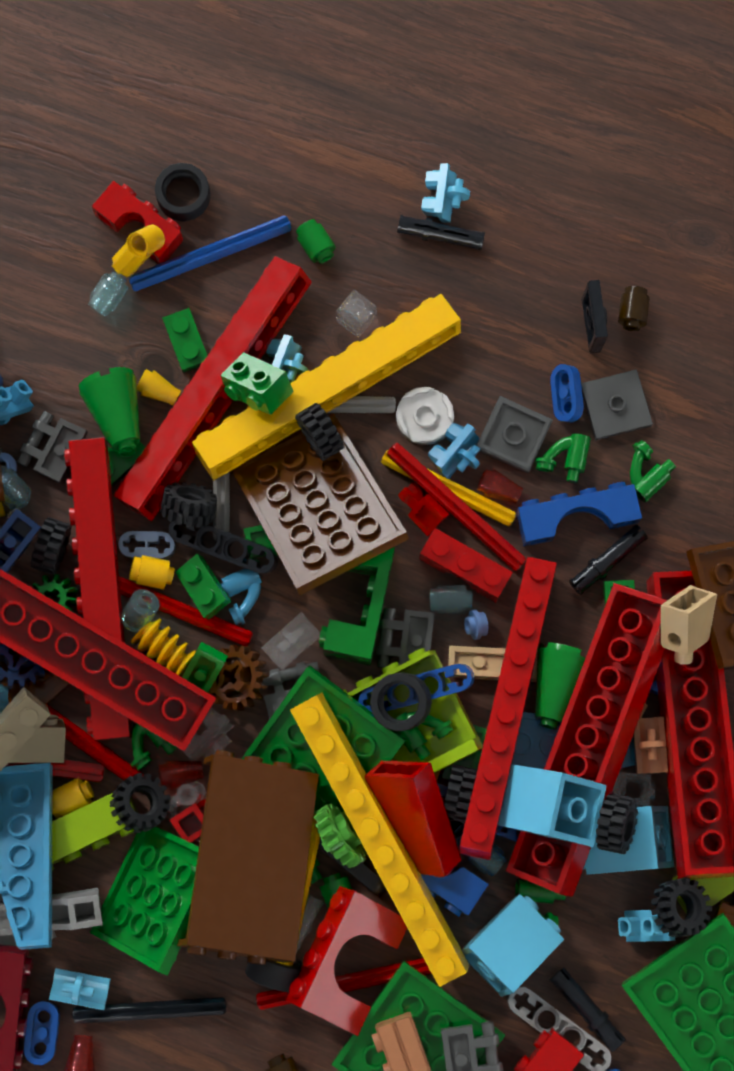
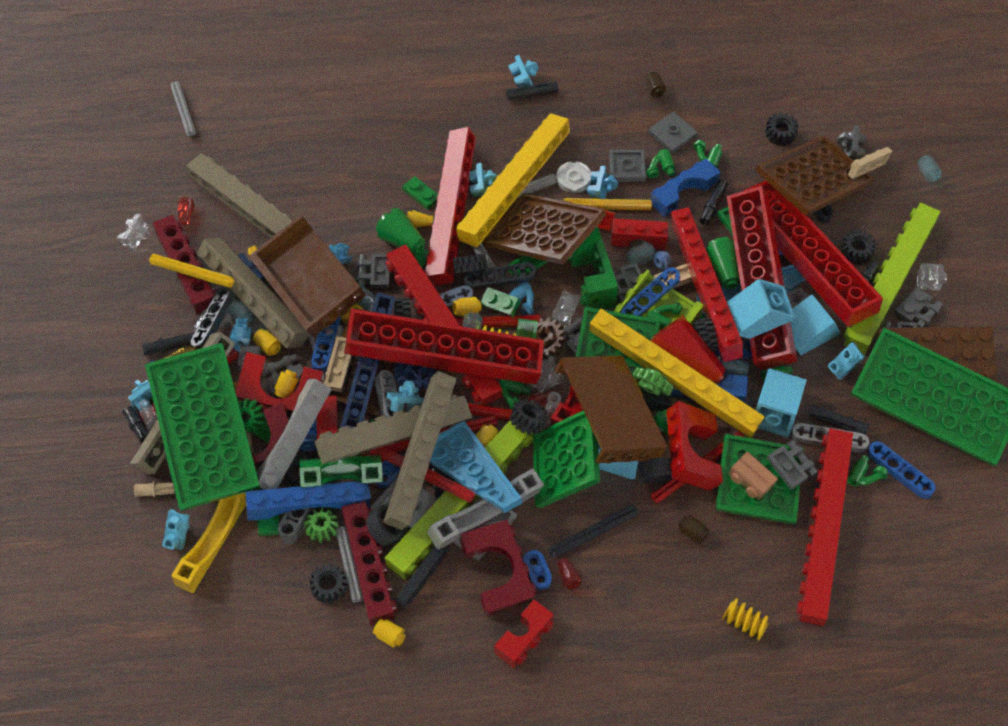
camera: 25 degrees left, 20 degrees down
medium azure hips [49,968,111,1010] -> none
clear light blue brick [88,271,129,316] -> none
red arch [91,180,183,264] -> none
yellow piece [112,225,165,277] -> none
blue axle [129,215,291,291] -> none
black tyre [155,163,211,222] -> none
green brick [220,352,294,415] -> none
black tyre [295,403,344,461] -> none
green brick [296,219,336,264] -> none
clear brick [336,289,377,338] -> none
black tyre [370,672,432,732] -> none
red axle [386,443,526,571] -> none
clear red cone [477,469,523,504] -> none
blue plate [550,364,584,423] -> none
black plate [581,280,608,353] -> none
black tyre [596,794,638,854] -> none
nougat hips [633,717,668,774] -> none
black tyre [651,878,712,937] -> none
tan torso [661,585,717,664] -> none

